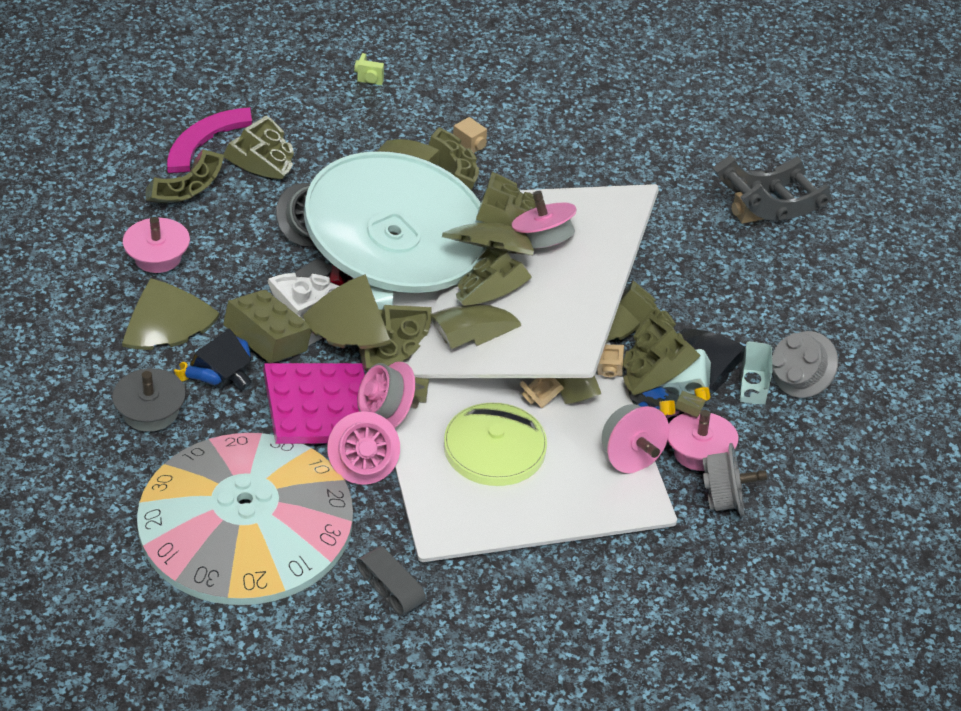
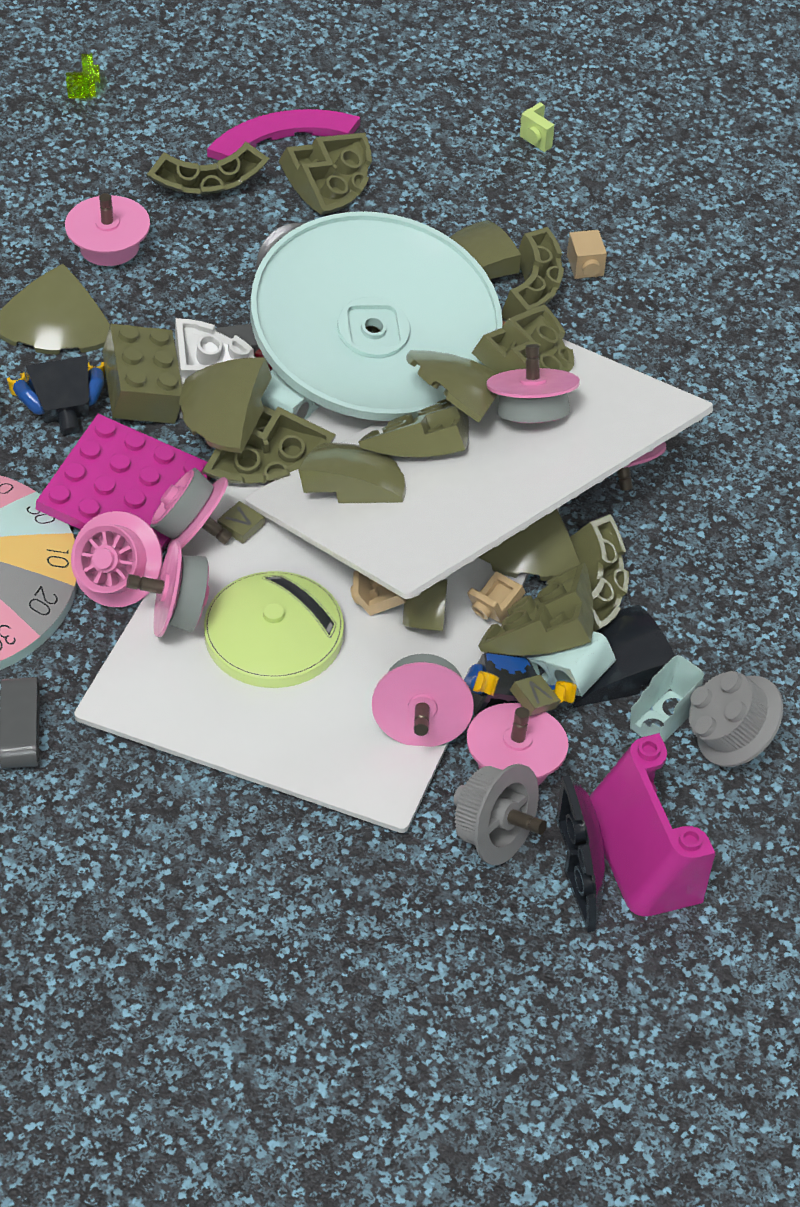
camera: 35 degrees right, 5 degrees up
none -> clear neon green bracket [66,54,100,99]
none -> piece [126,540,209,637]
none -> black brick [556,775,605,933]
none -> dark pink windscreen [589,733,715,917]

